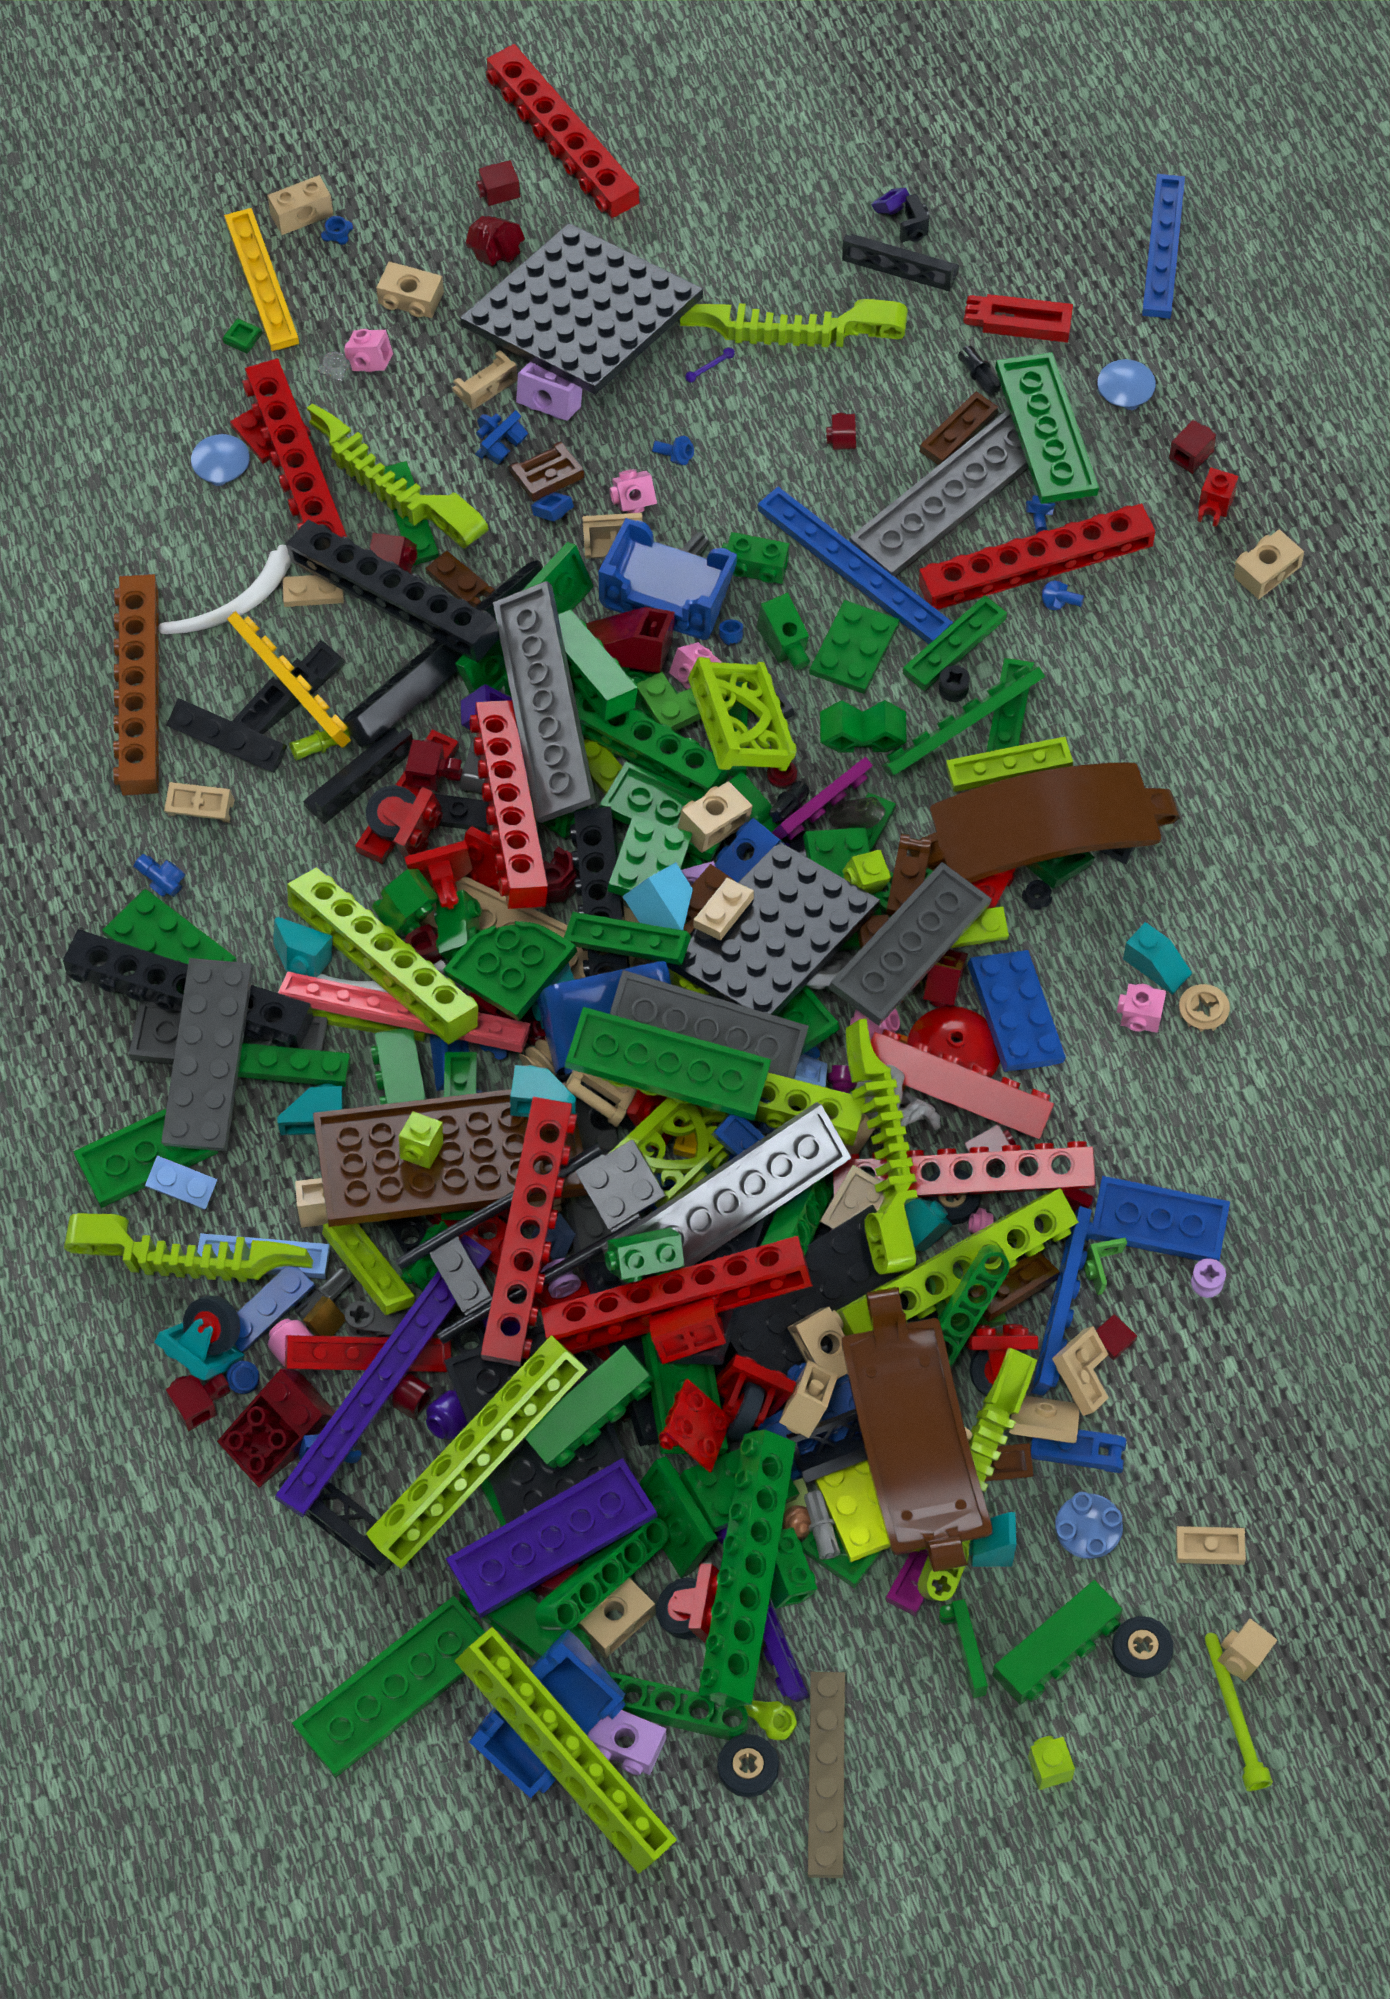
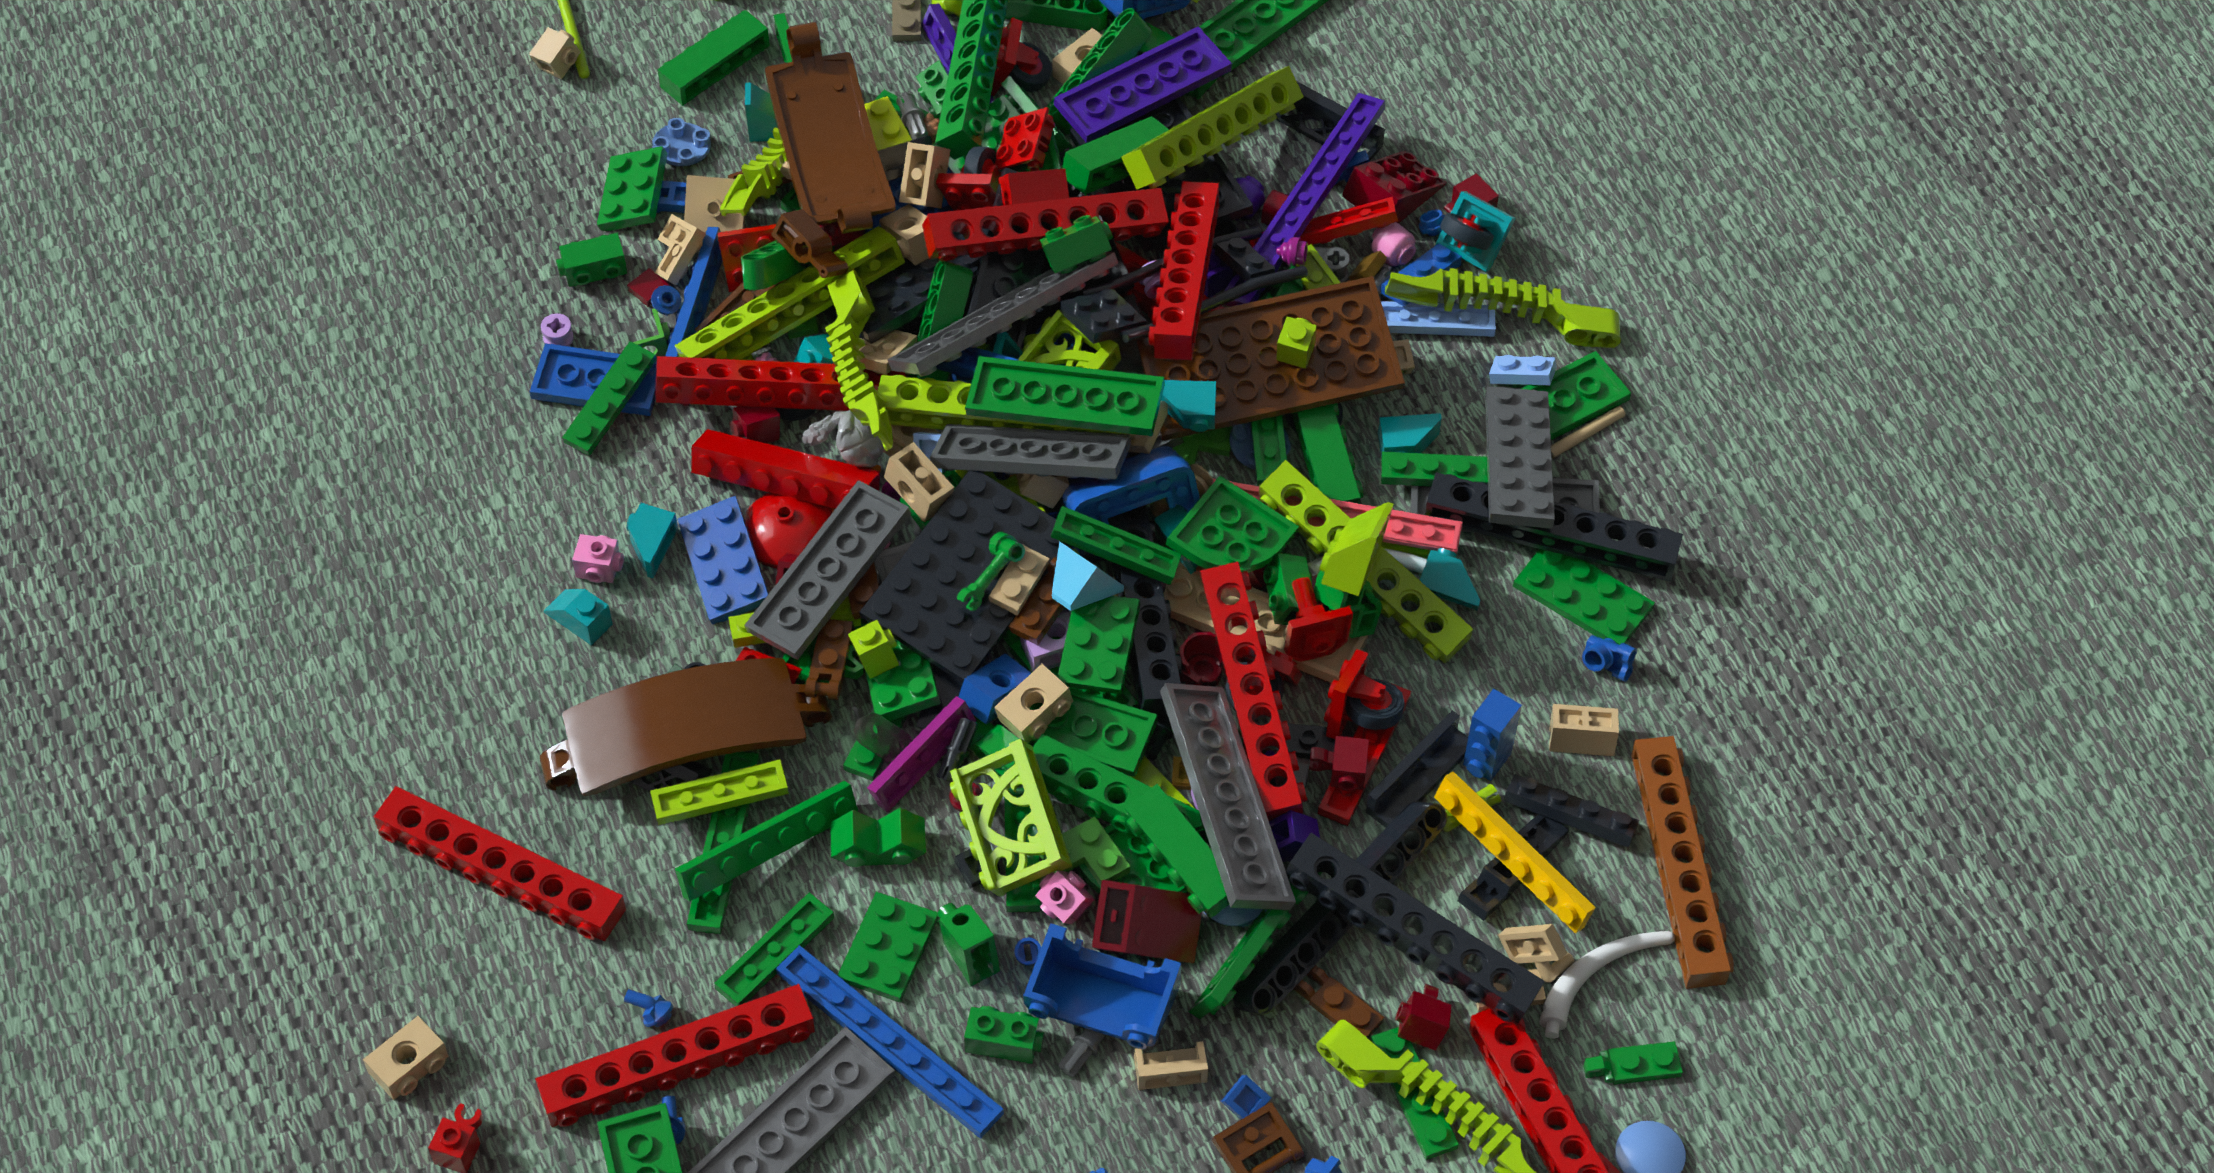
camera: 175 degrees right, 5 degrees down
bright pink brick [609,469,657,514] -> none
black wheel [939,665,970,702] -> none
black bush [1112,1616,1173,1678] -> none
tan plate [1176,1526,1246,1565] -> none
tan gear [1179,984,1230,1032] -> none
none -> red brick [373,786,626,942]
none -> green brick [556,232,627,287]
none -> green plate [562,341,657,456]
none -> green plate [597,146,668,231]
none -> teal slope [626,503,678,578]
none -> blue plate [651,285,681,316]
none -> reddish brown piece [771,209,849,278]
none -> tan brick [884,442,955,522]
none -> green brick [957,532,1025,611]
none -> magenta plate [1276,237,1308,267]
none -> lime slope [1319,502,1394,596]
none -> blue brick [1463,688,1522,781]
none -> tan plate [1498,924,1574,983]
none -> tan bar [1551,406,1625,459]
none -> green hinge [1583,1041,1683,1085]

